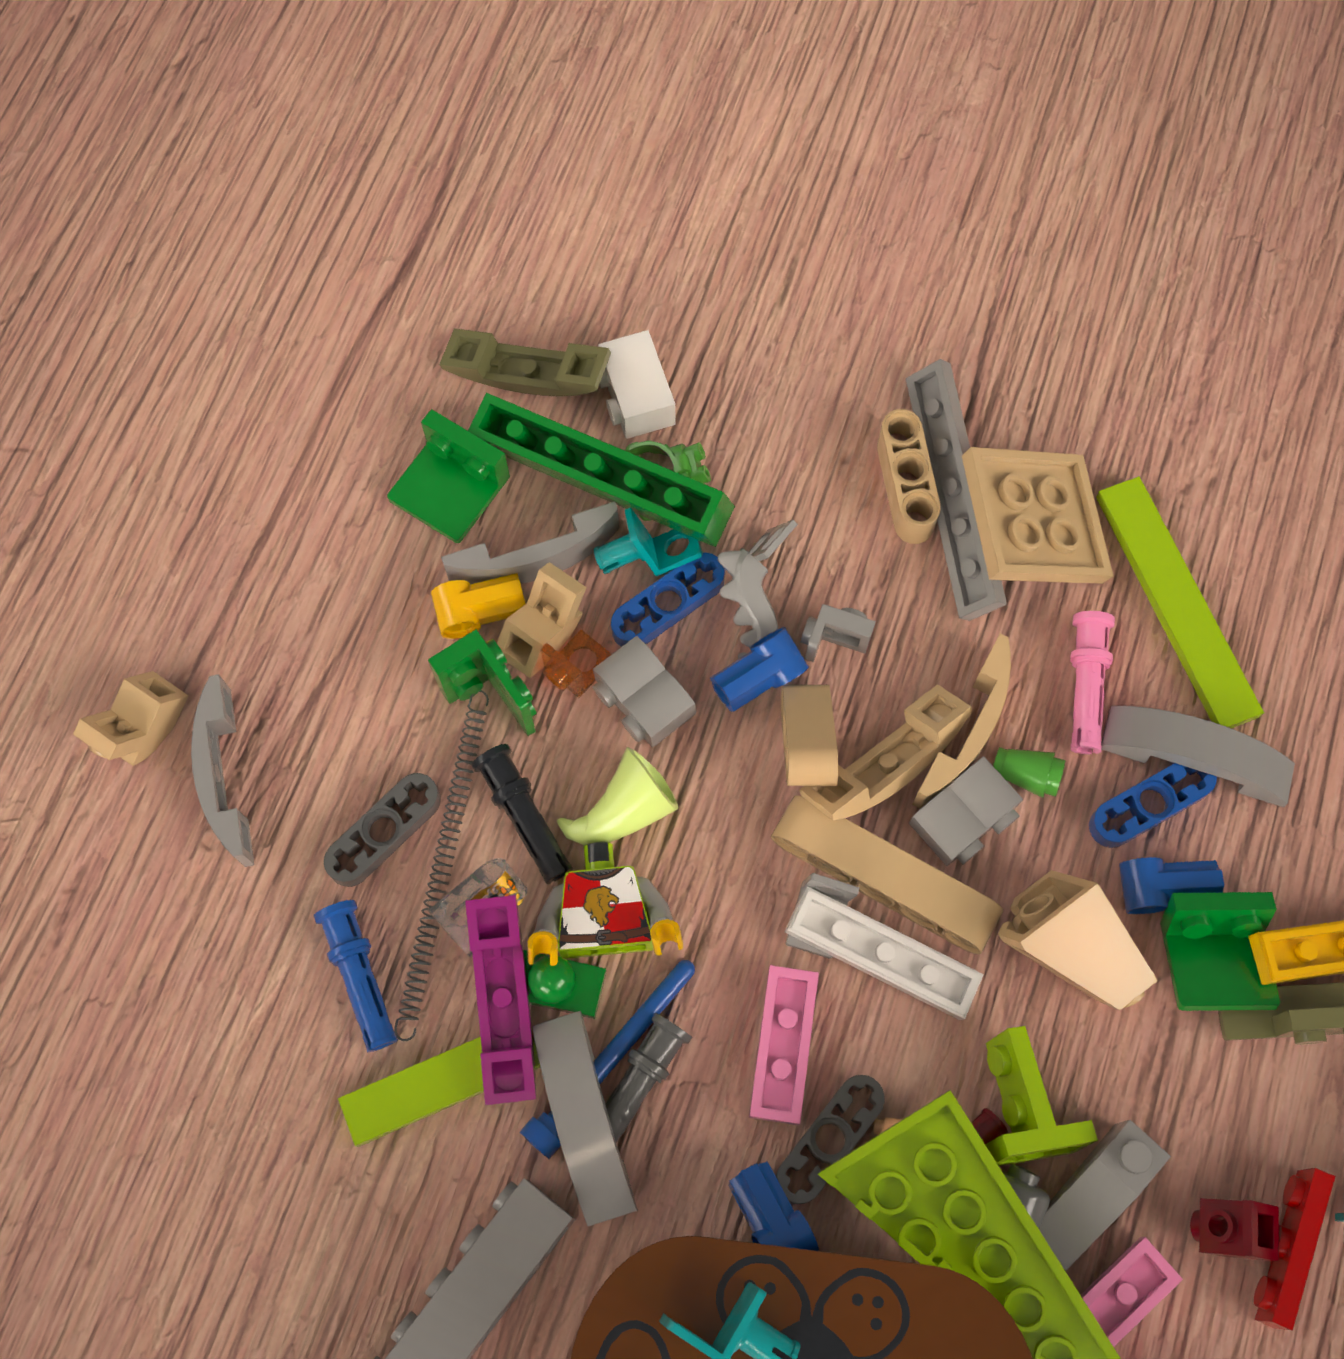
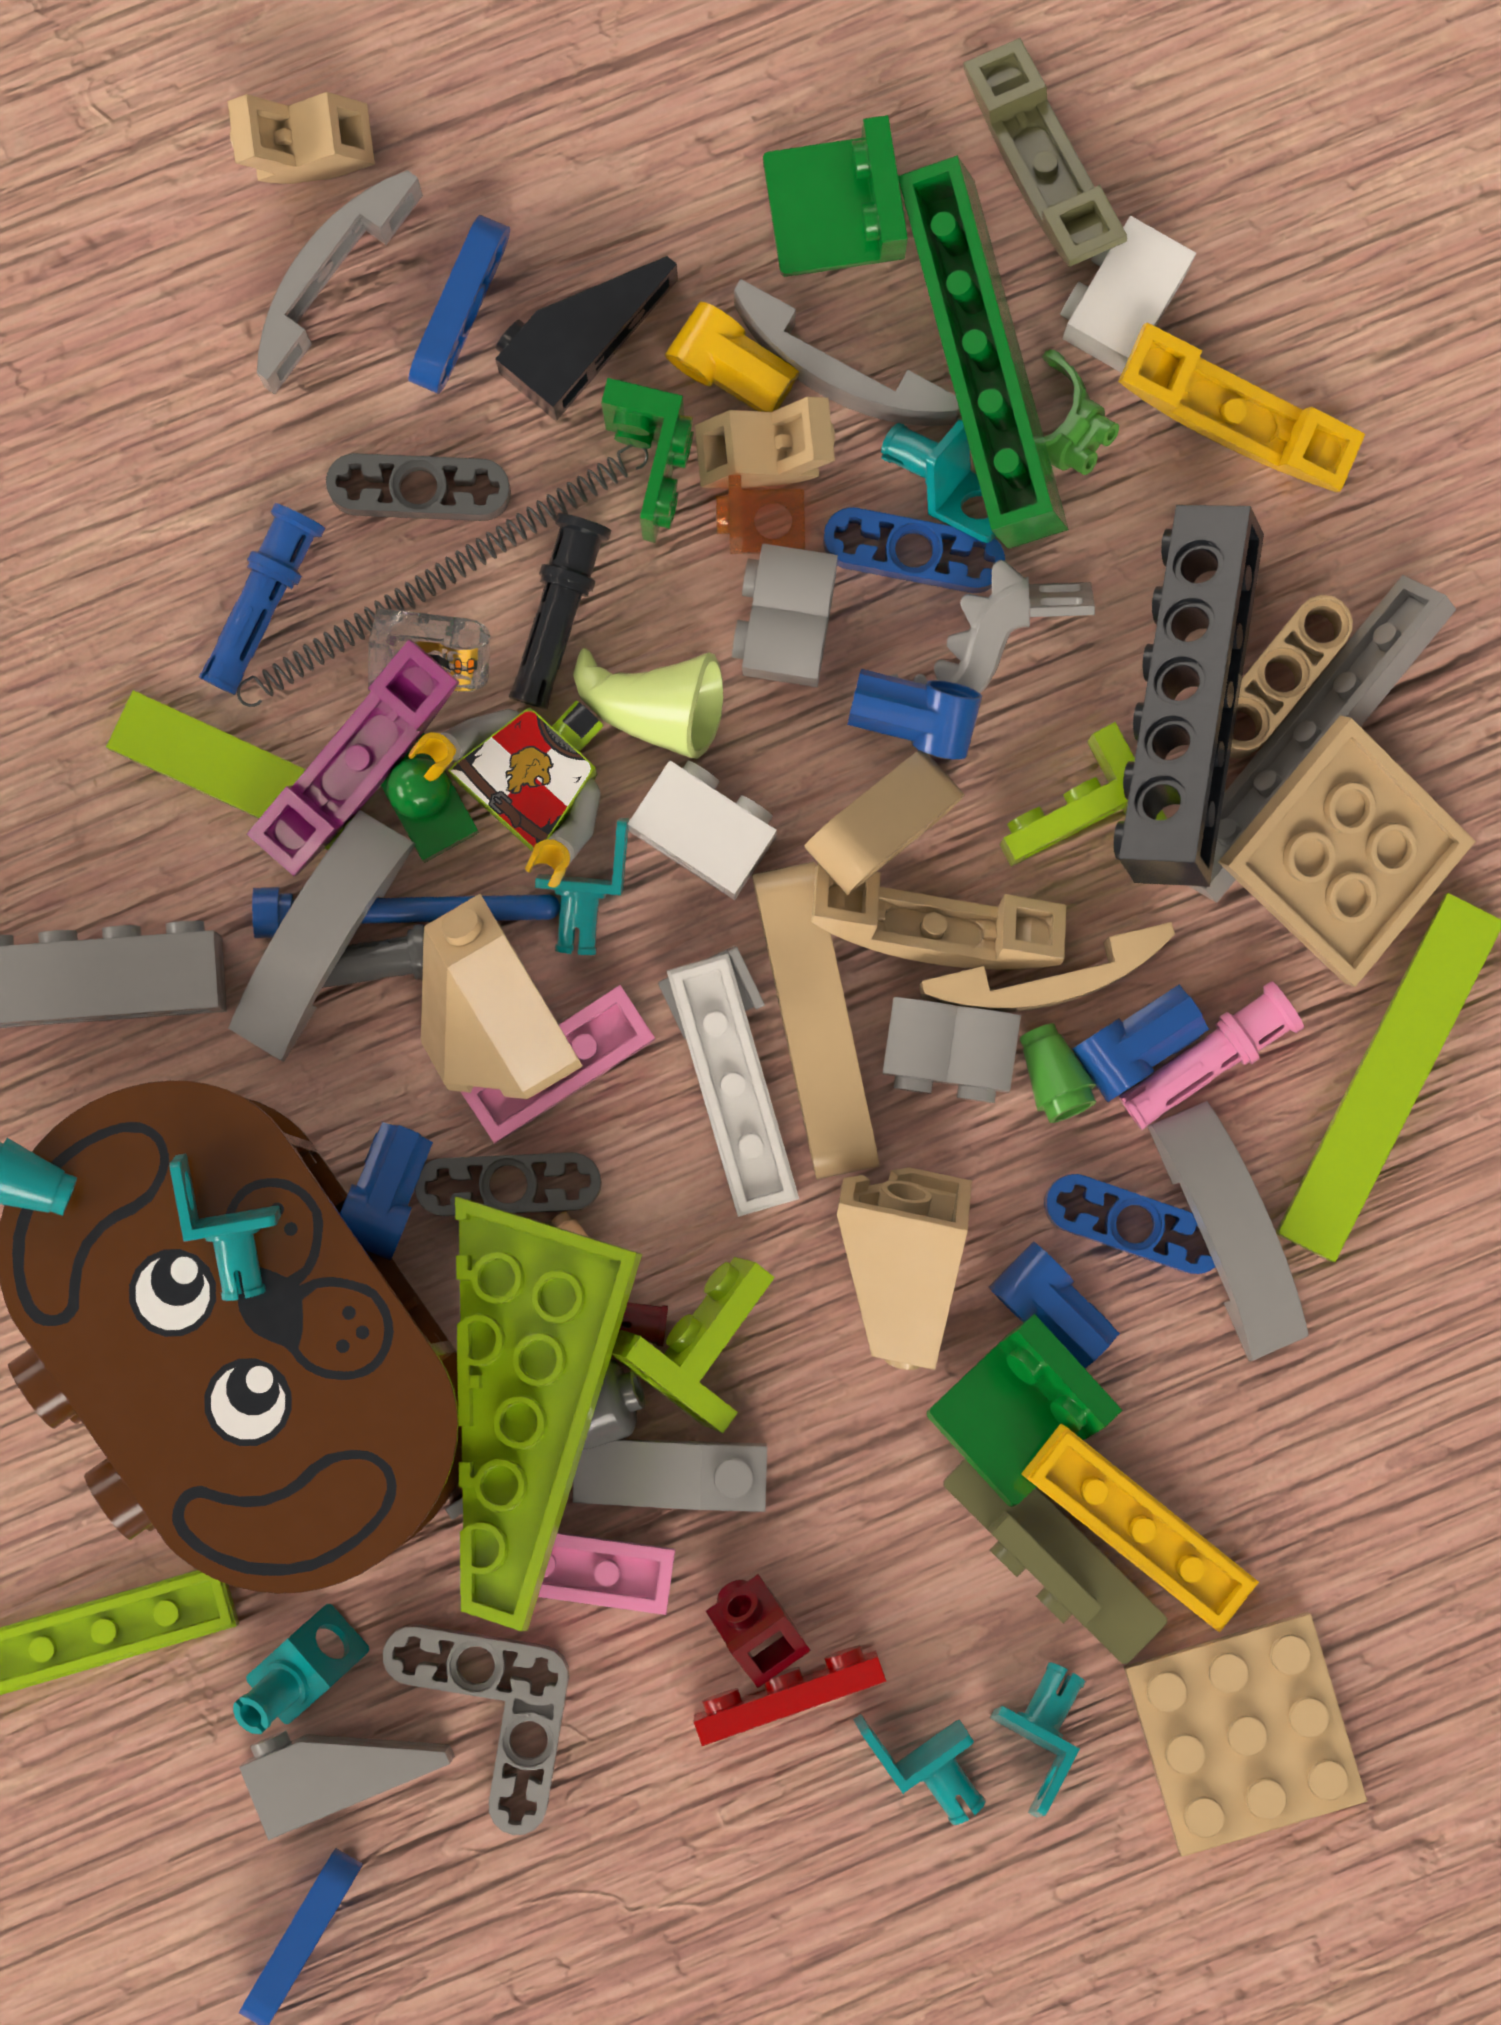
camera: 45 degrees right, 15 degrees up
light grey bracket [800,604,876,662] -> none
none -> blue beam [408,215,510,394]
none -> tan slope [421,894,583,1099]
none -> black slope [495,256,678,421]
none -> teal bracket [535,818,629,955]
none -> white brick [627,760,777,900]
none -> lime bracket [999,722,1167,867]
none -> blue piece [1072,984,1209,1102]
none -> black brick [1113,505,1264,887]
none -> yellow slope [1118,322,1366,492]

